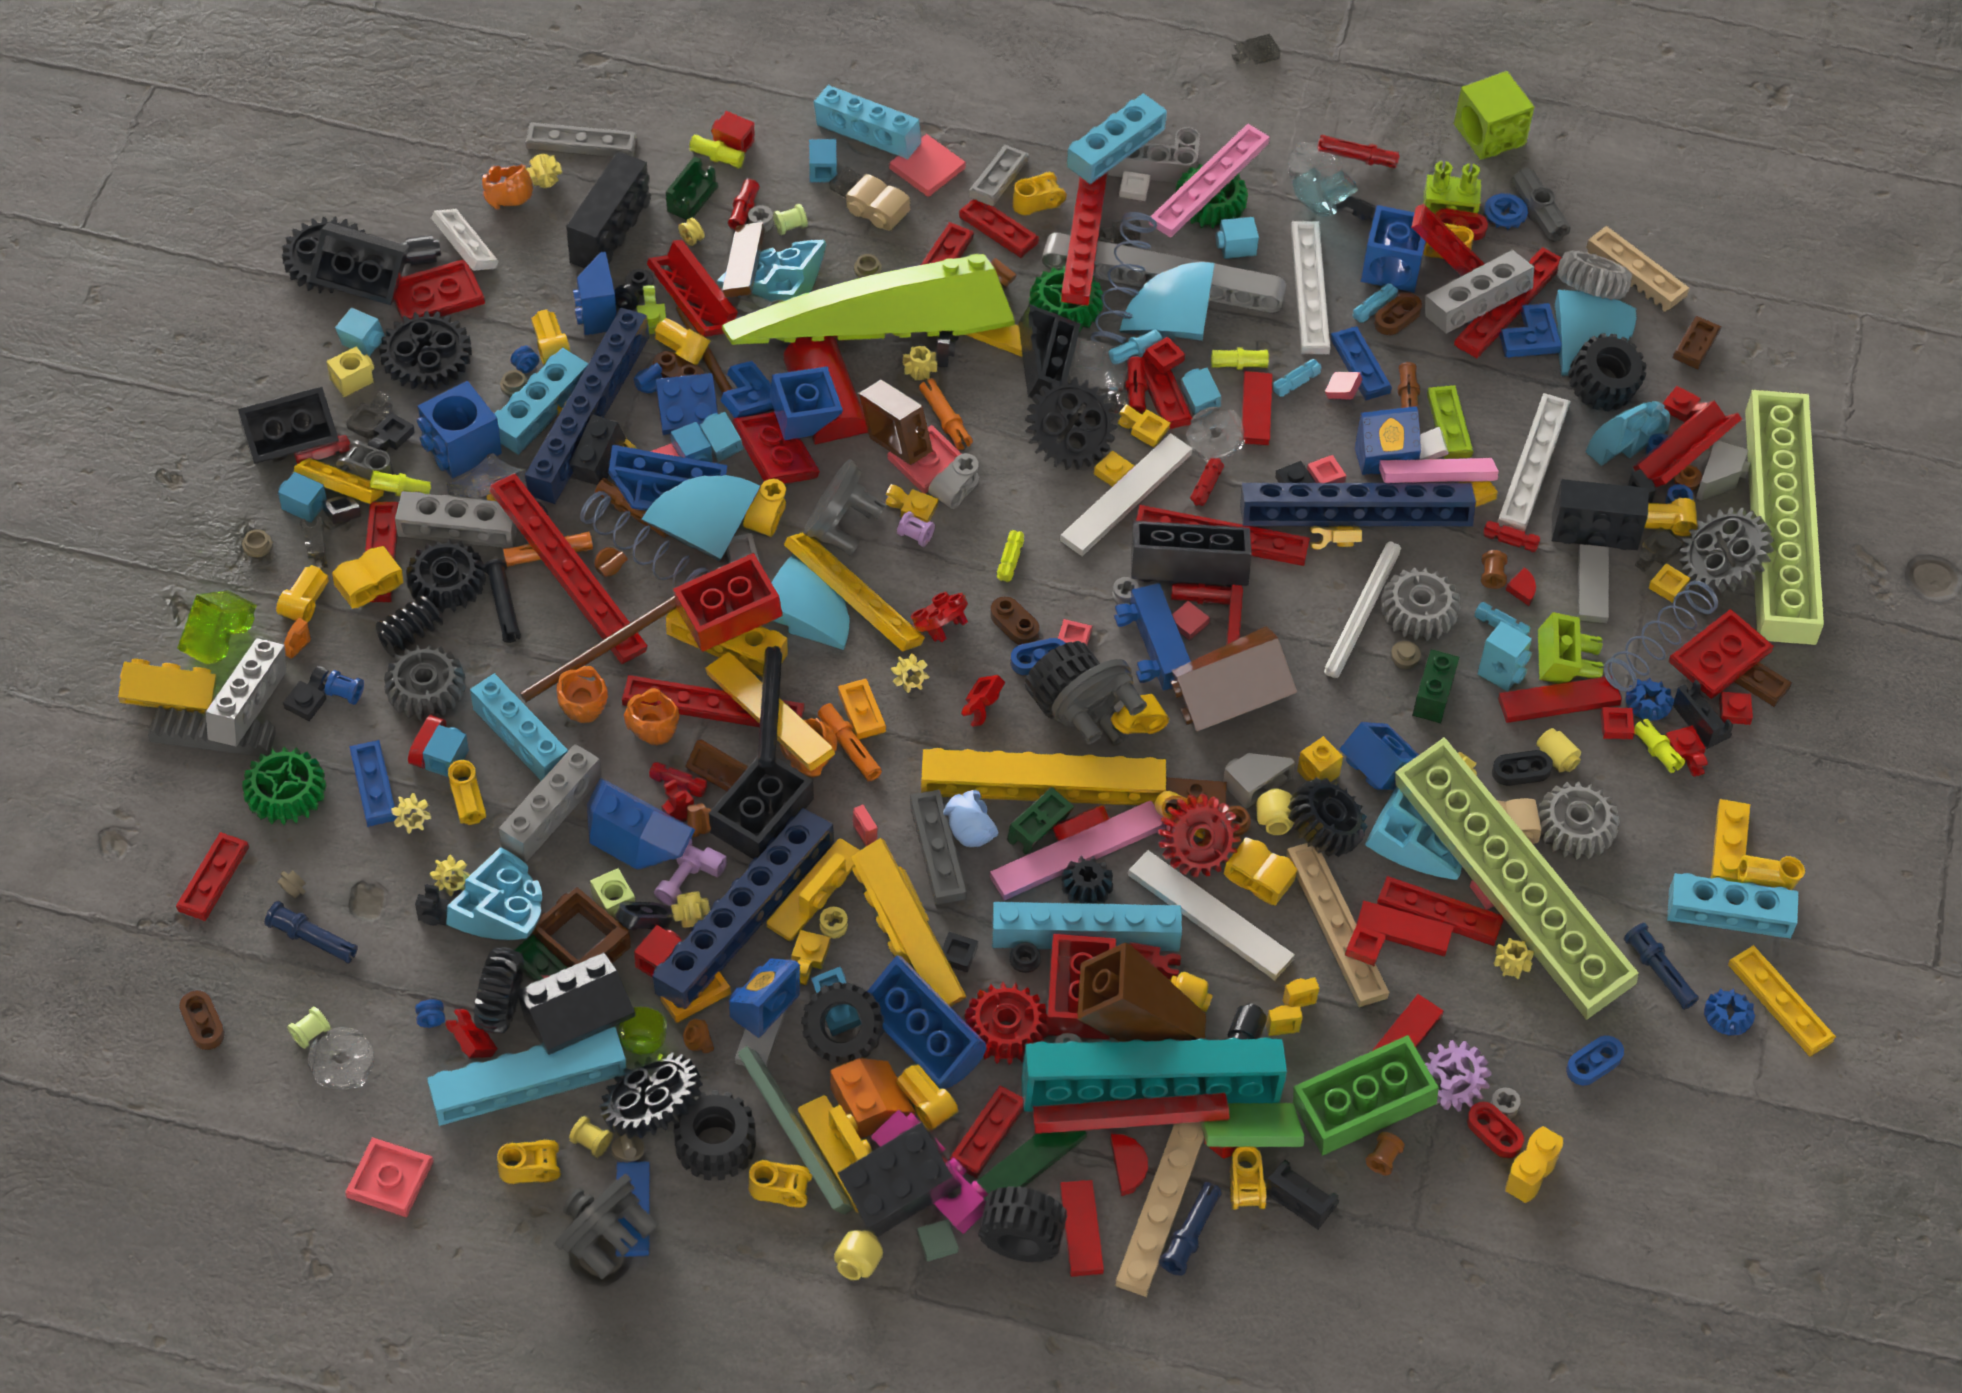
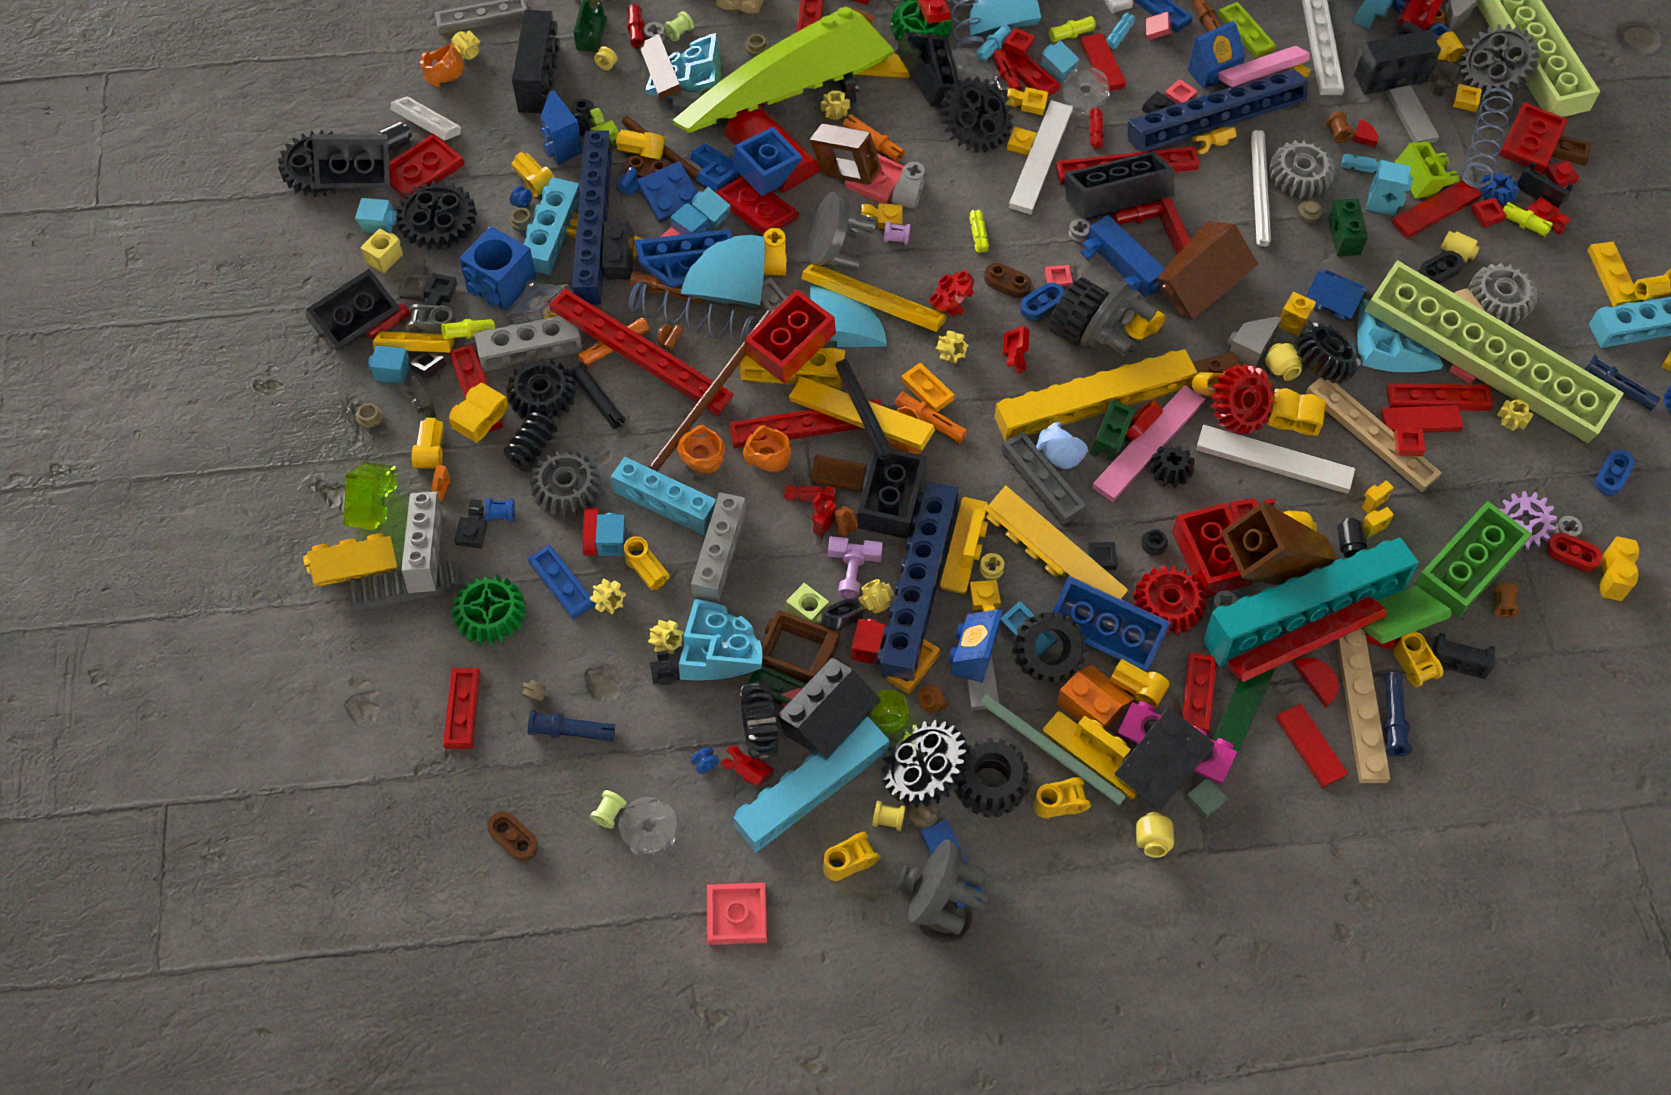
camera: 20 degrees left, 5 degrees up
blue wedge [587,778,695,870] -> none
red fence [647,240,738,337] -> none
coral tile [853,804,878,846] -> none
black tyre [978,1187,1067,1262] -> none
medium azure brick [992,902,1182,951] -> none
coral tile [1172,601,1210,640] -> none
red tile [1372,994,1444,1051] -> none
white tile [1419,427,1449,460] -> none
red axle [1483,521,1540,552] -> none

